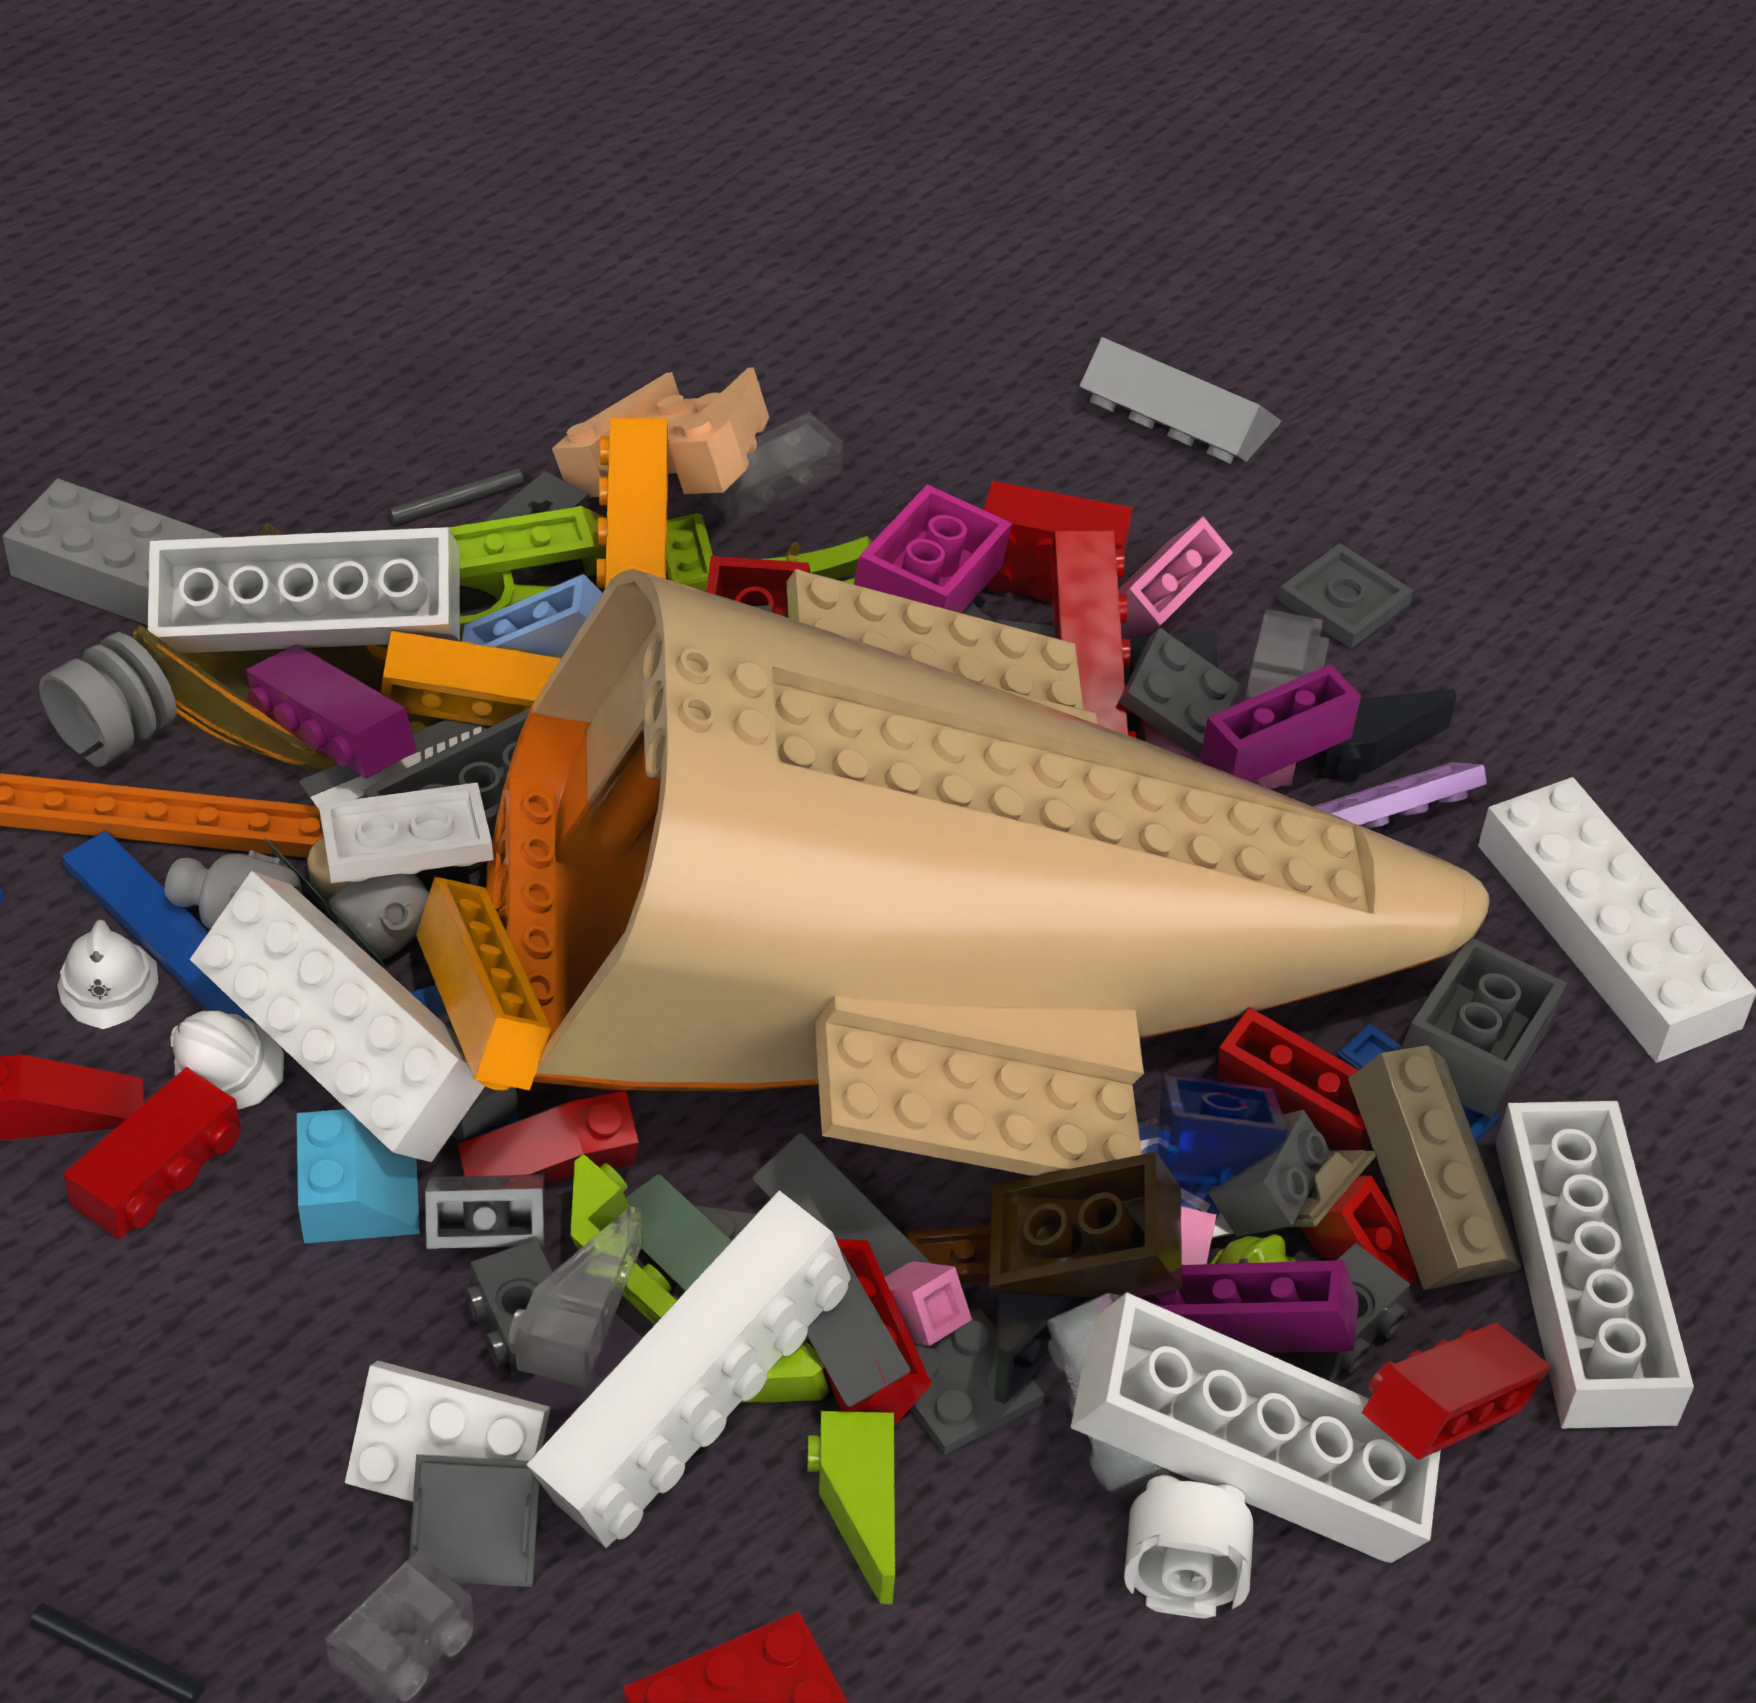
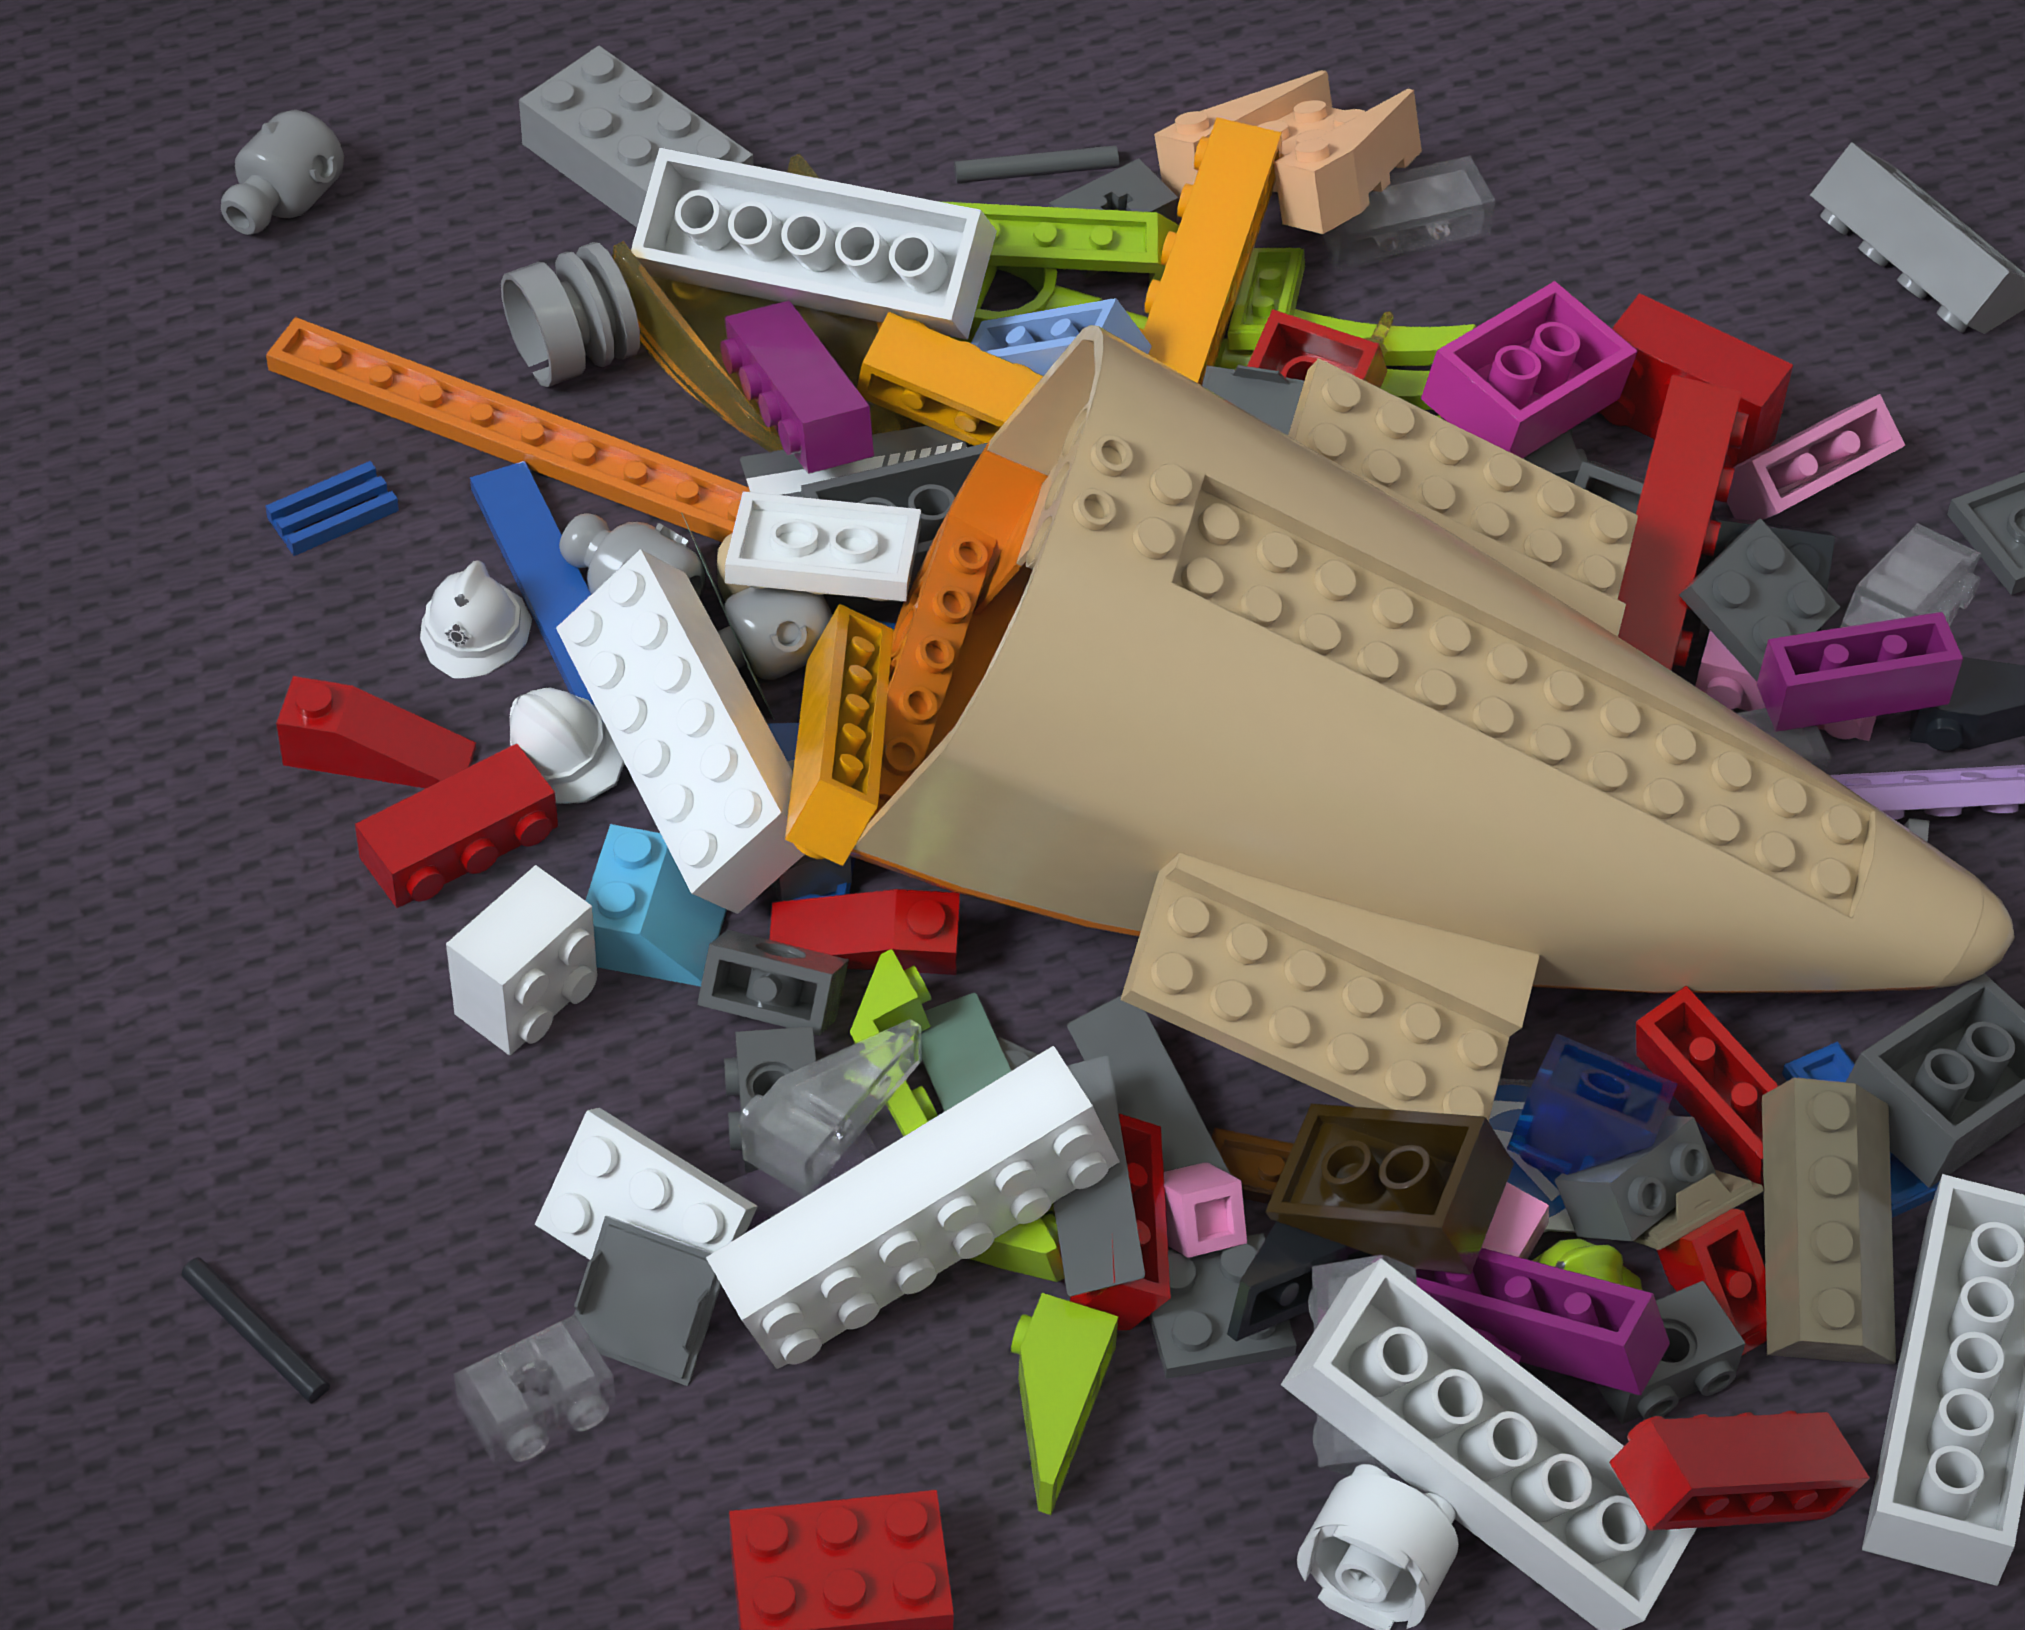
camera: 20 degrees right, 5 degrees up
none -> white brick [446,865,597,1055]

